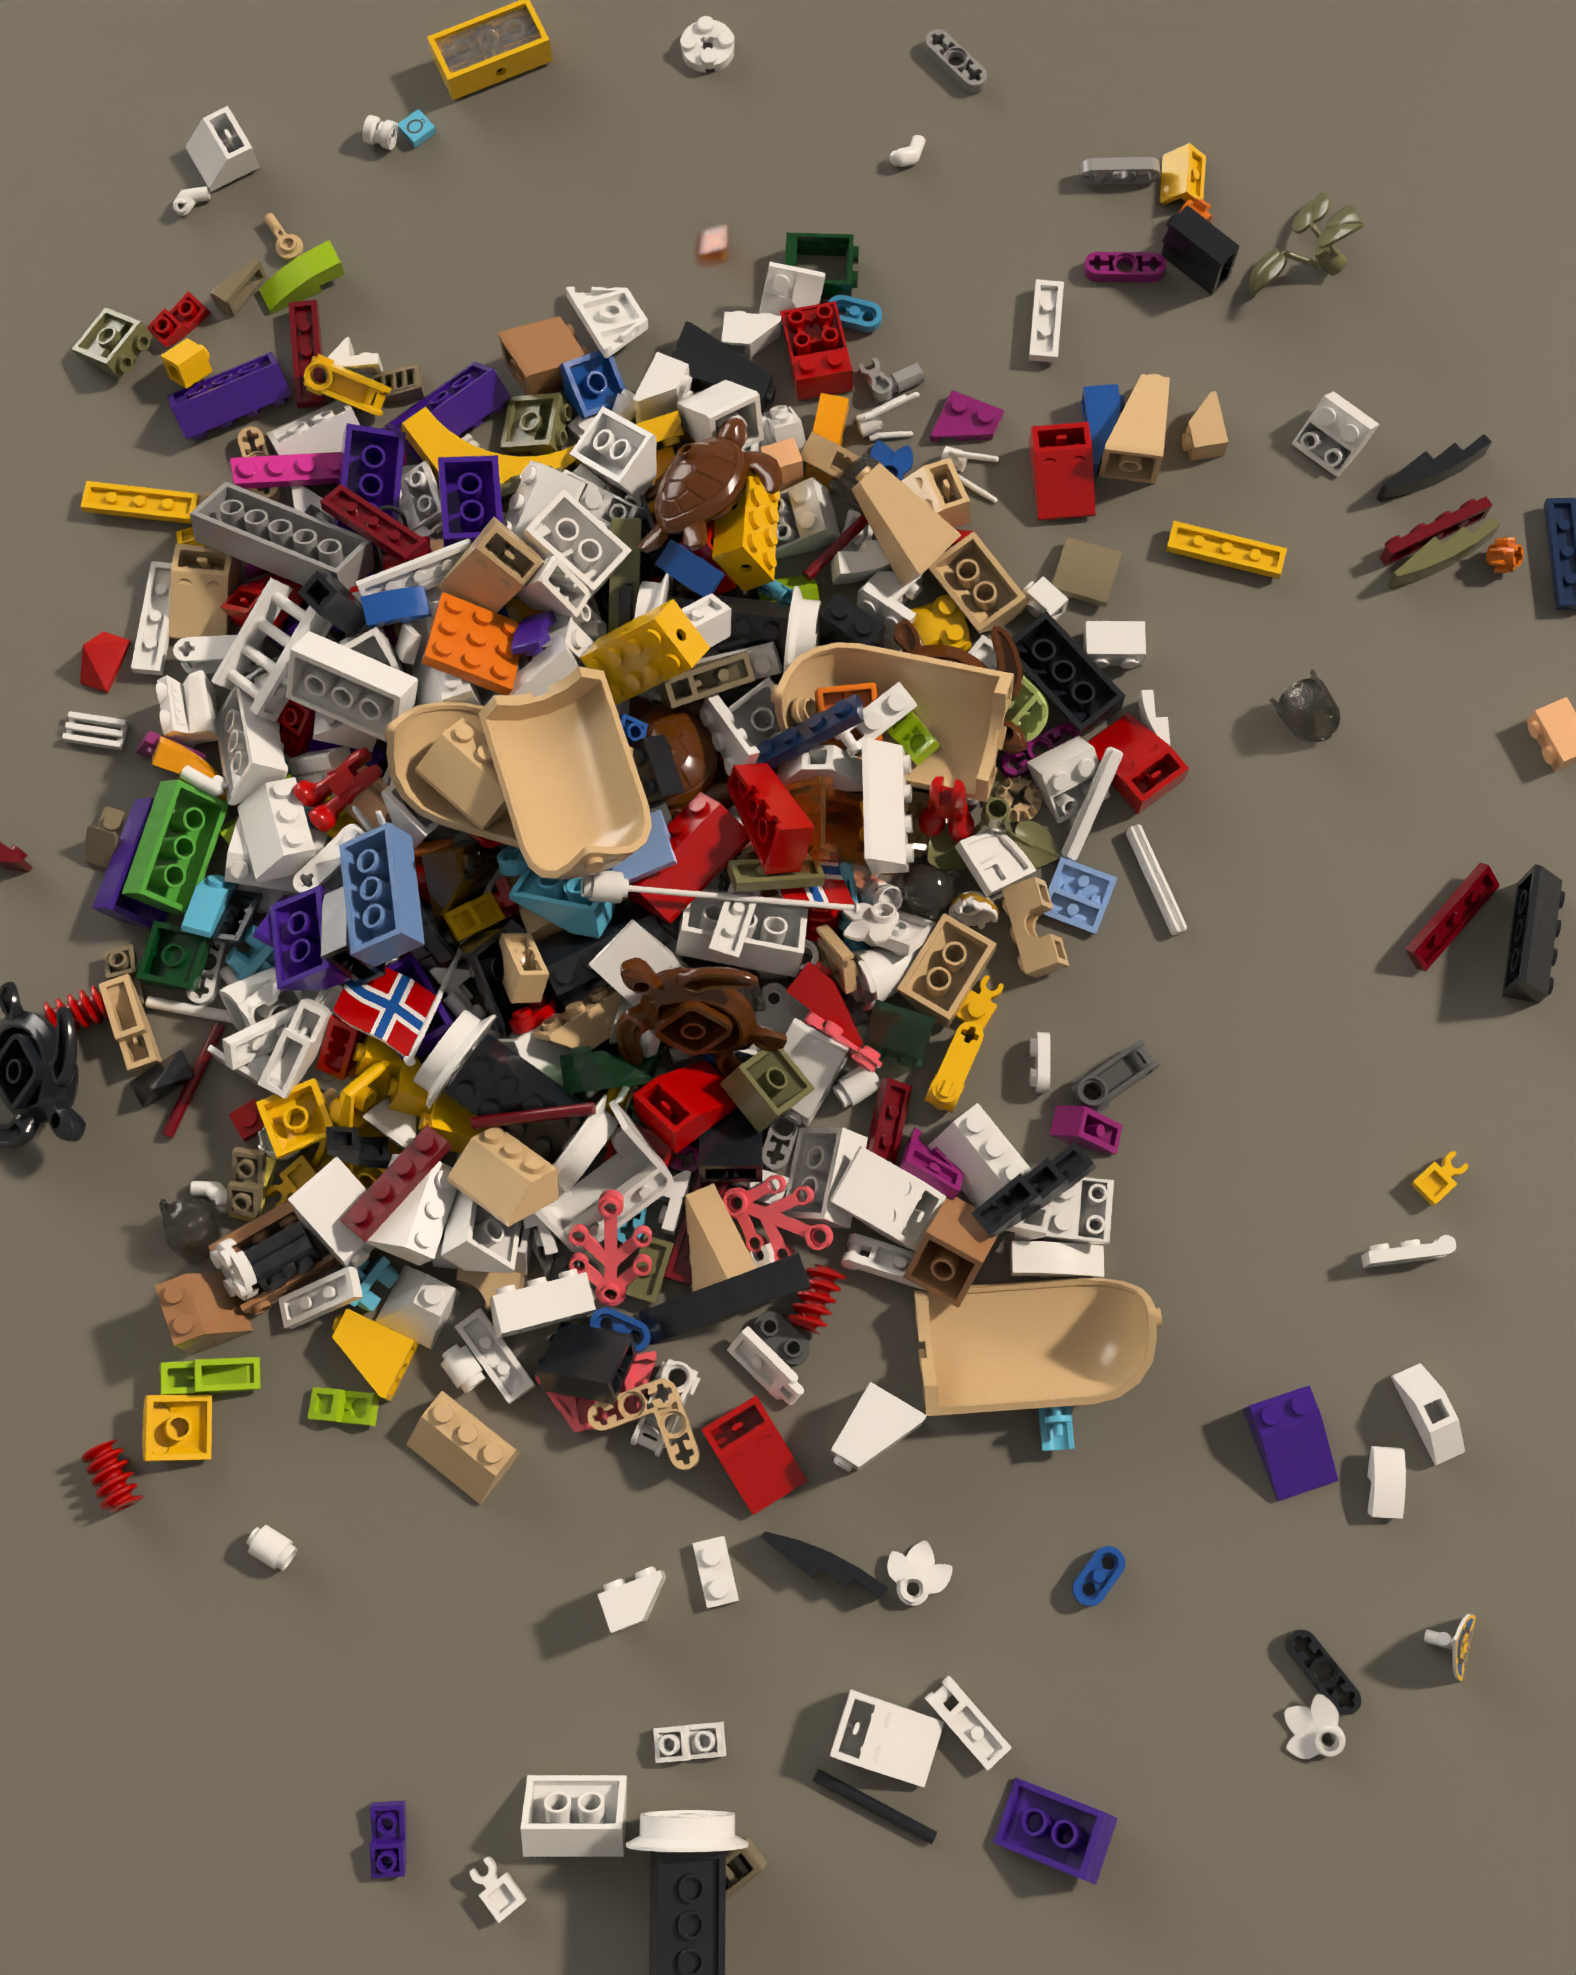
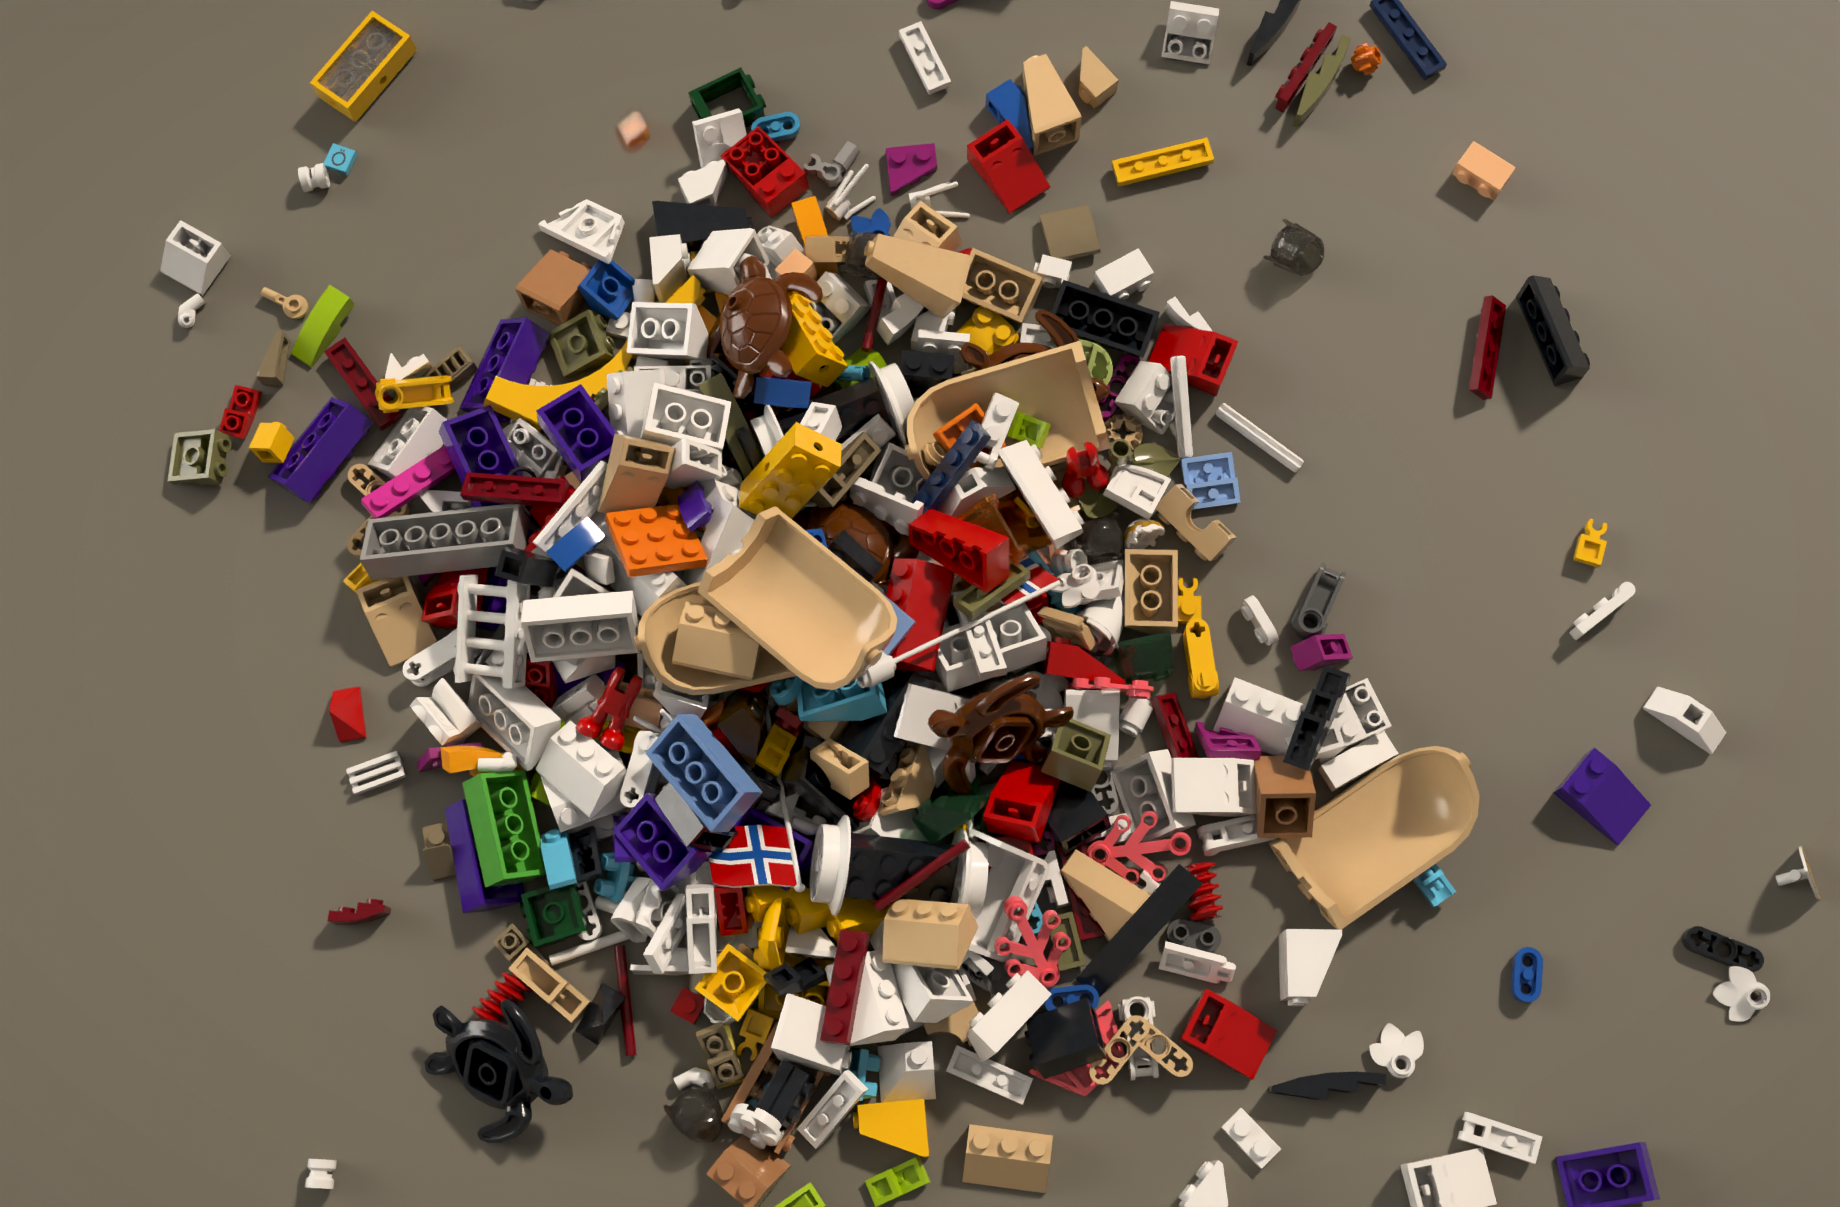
camera: 30 degrees left, 0 degrees up
yellow plate [81,481,200,524] -> none
white plate [131,561,172,676] -> none
white brick [440,1344,486,1393] -> none
white slope [1367,1446,1406,1519] -> none

